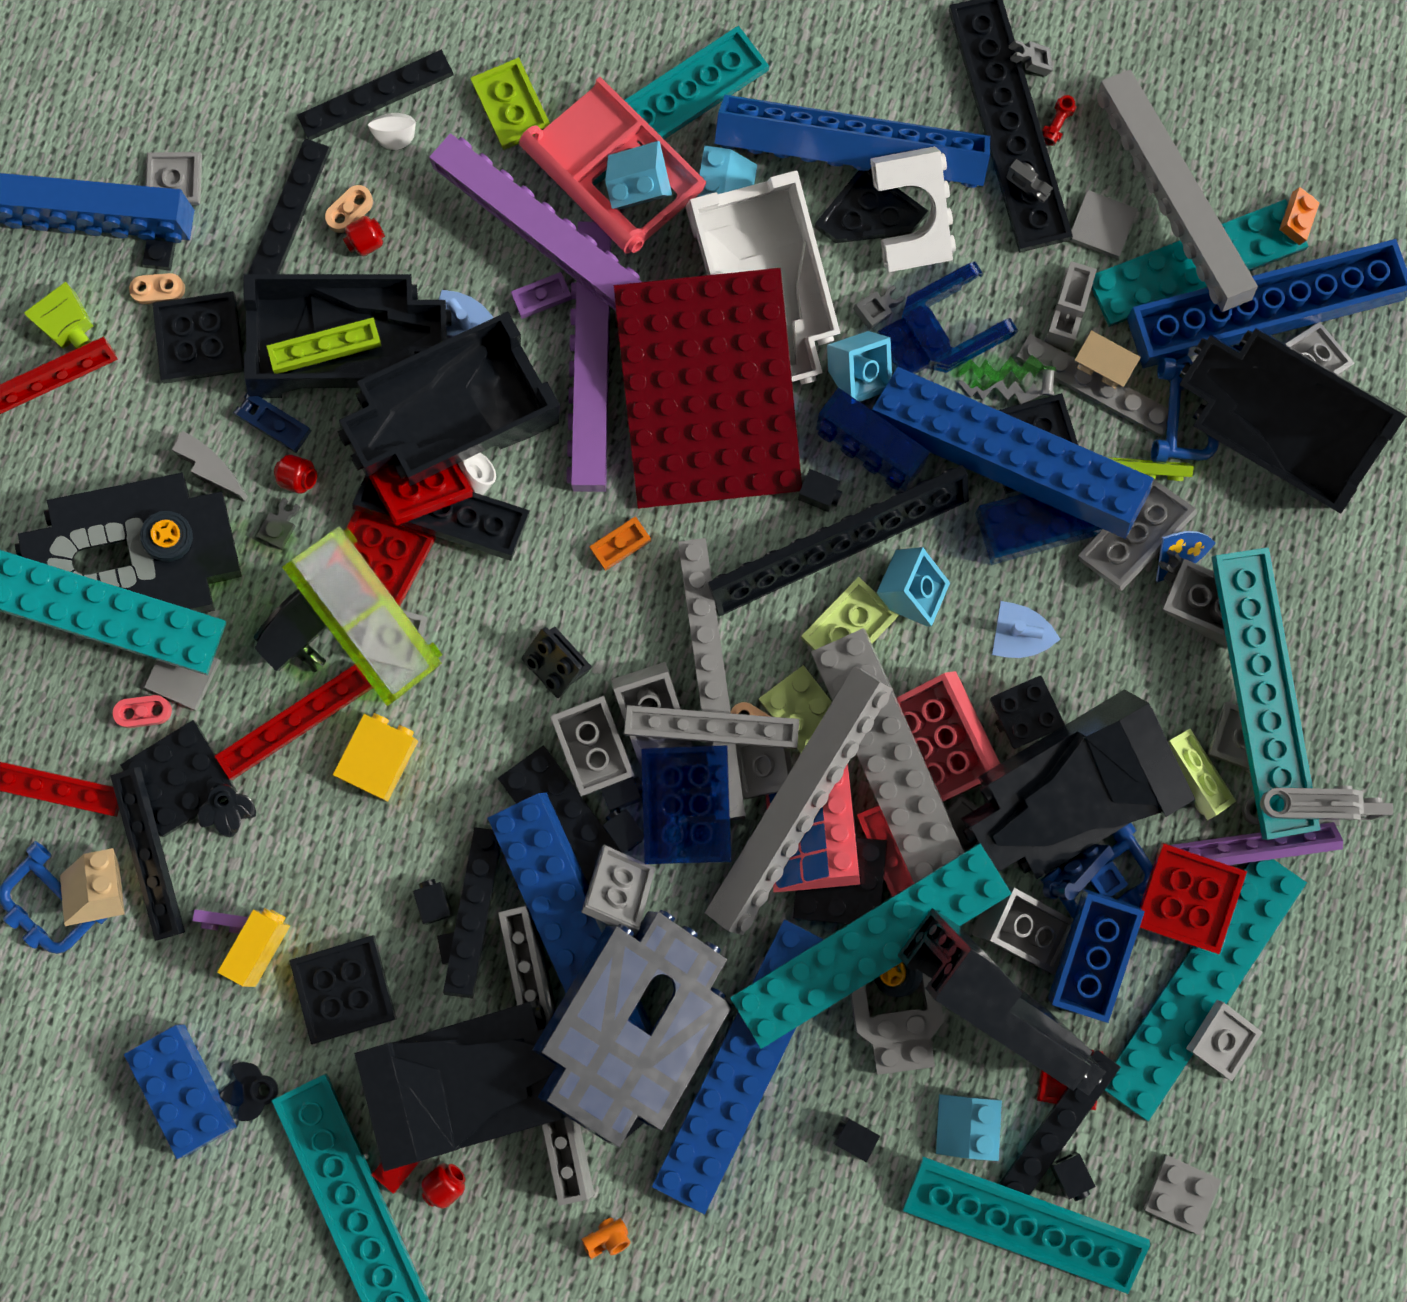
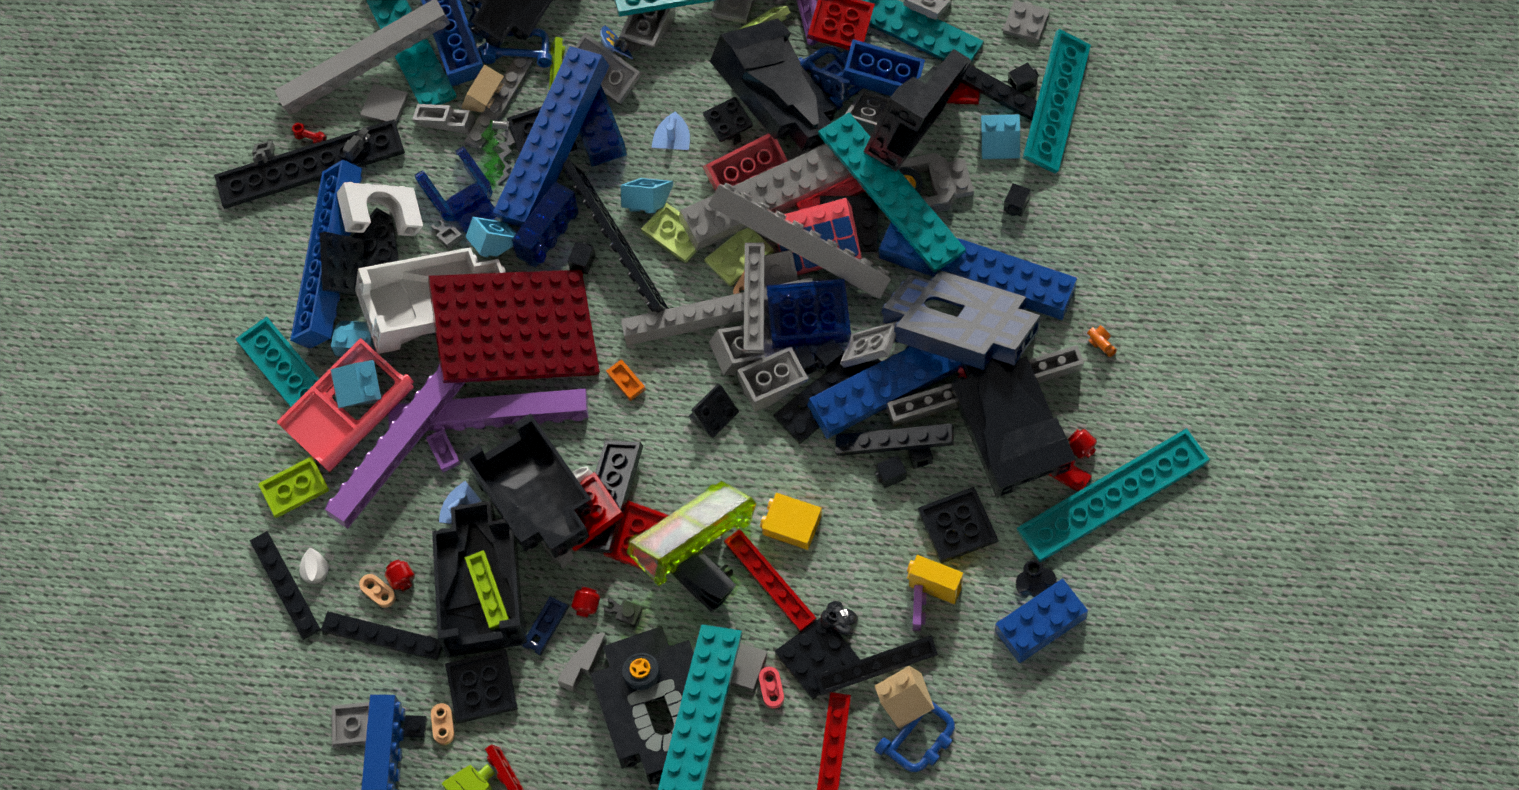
camera: 90 degrees left, 15 degrees down
none -> black plate [319,232,365,297]

